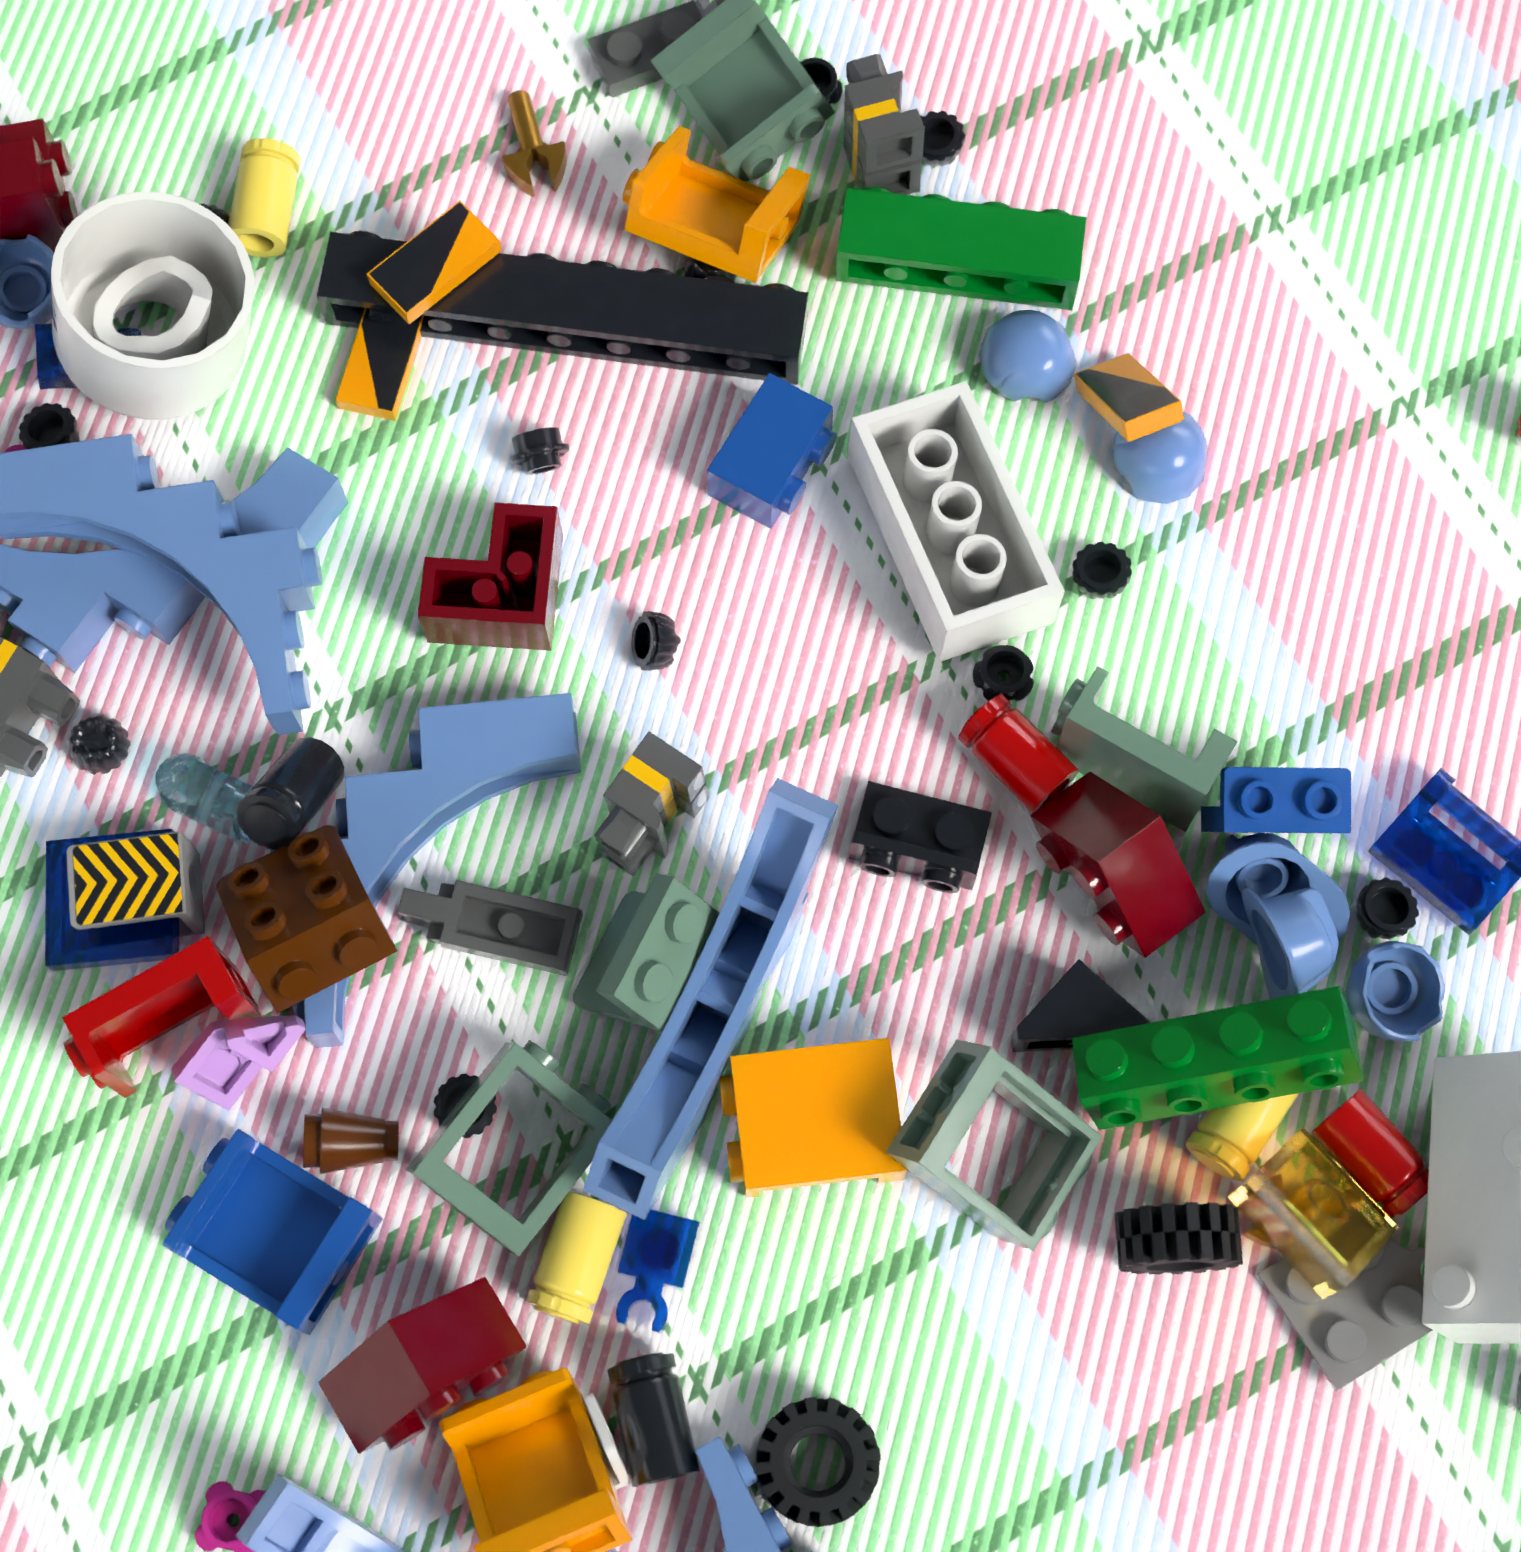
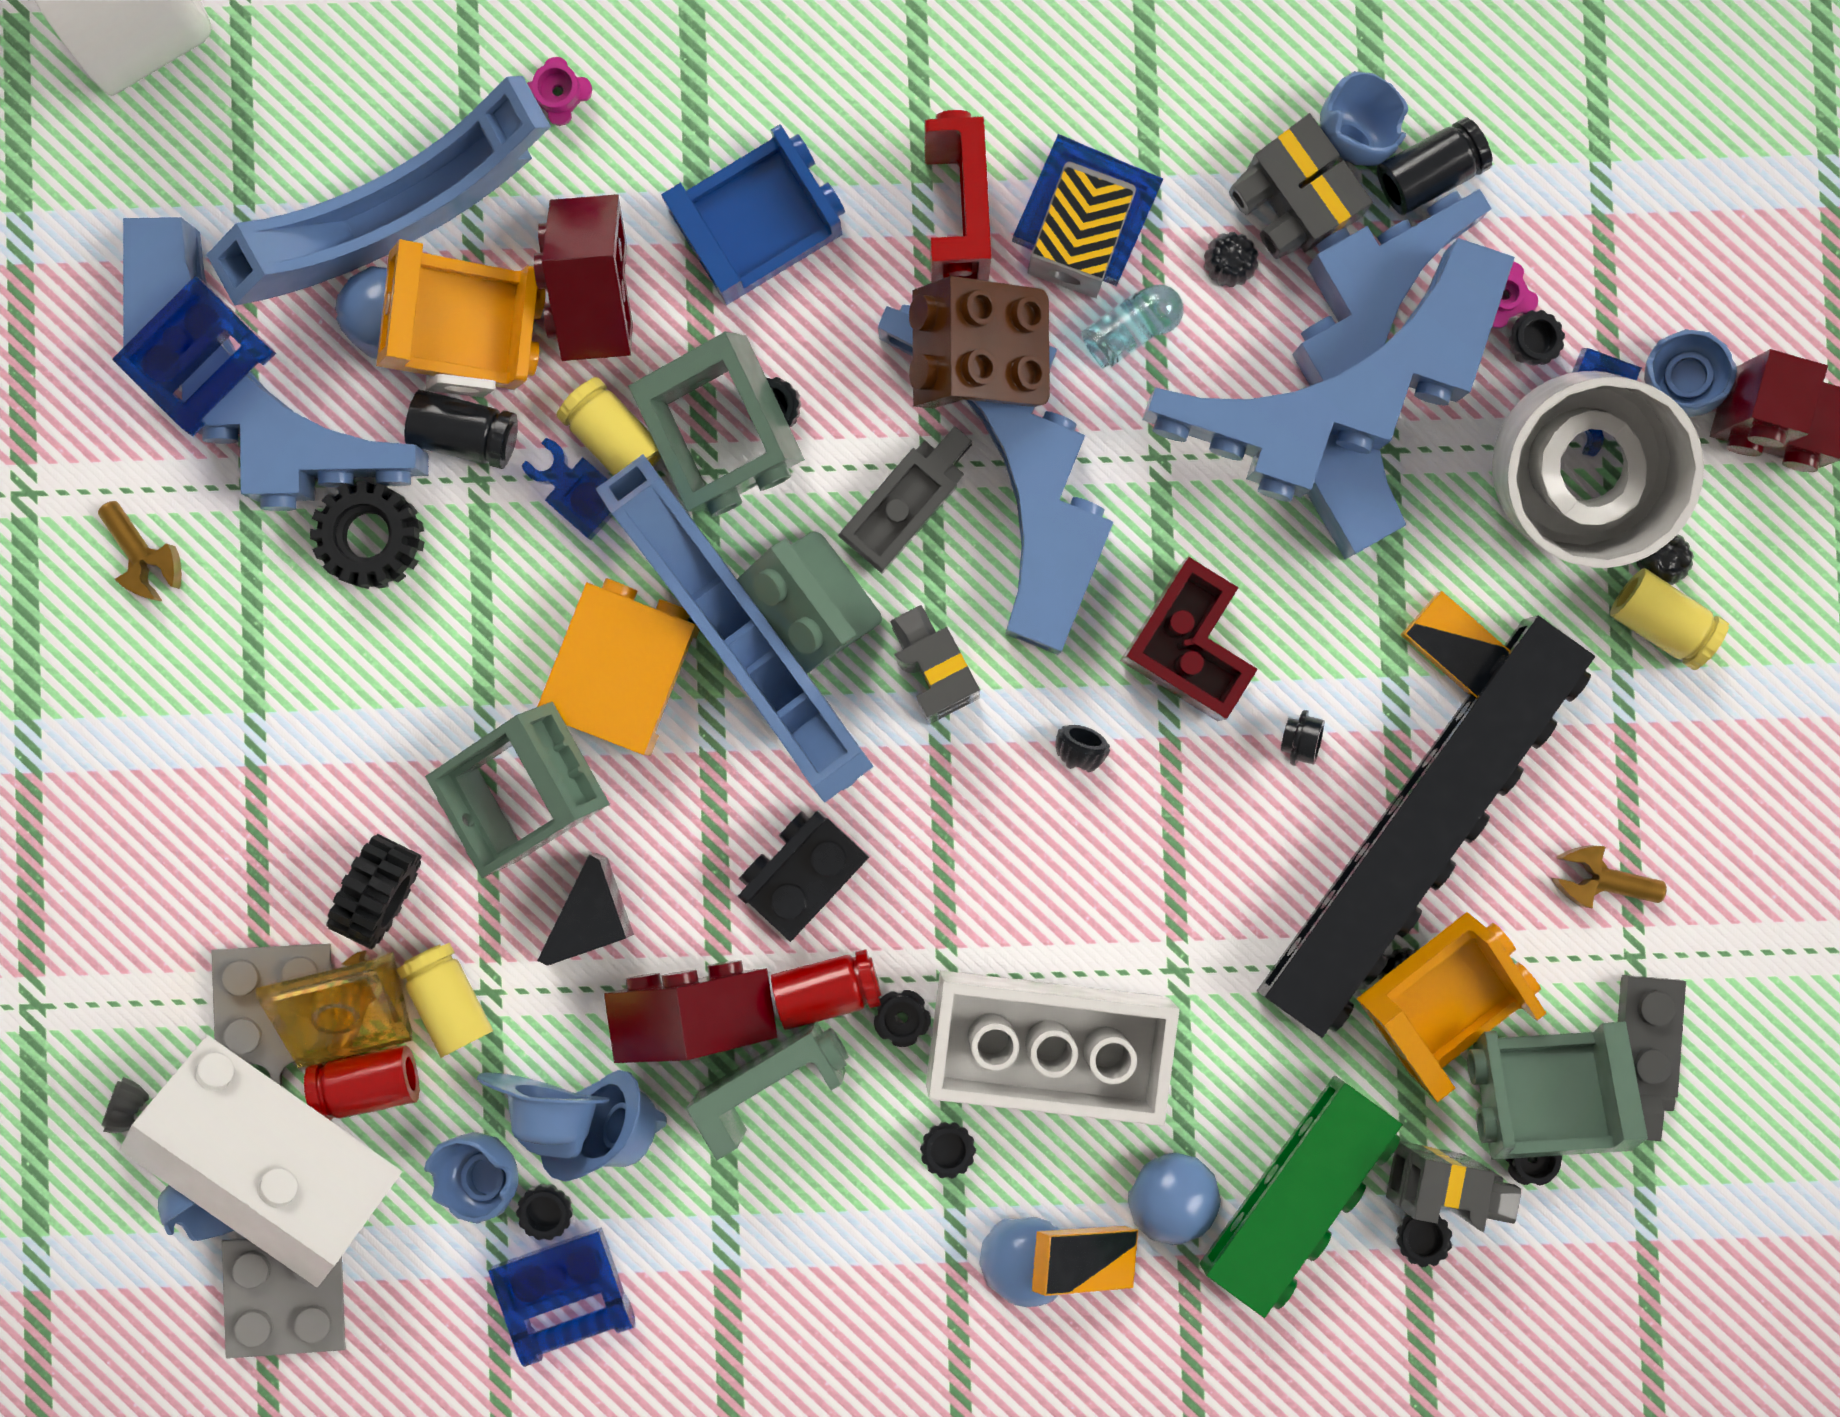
camera: 120 degrees right, 15 degrees up
lavender slope [171,1015,306,1111] -> none
black piece [237,737,344,850] -> none
reddish brown cone [303,1107,399,1174] -> none
tile [367,201,502,324] -> none
blue brick [707,373,837,529] -> none
green brick [1072,986,1365,1130] -> none
blue bracket [1201,767,1351,834] -> none

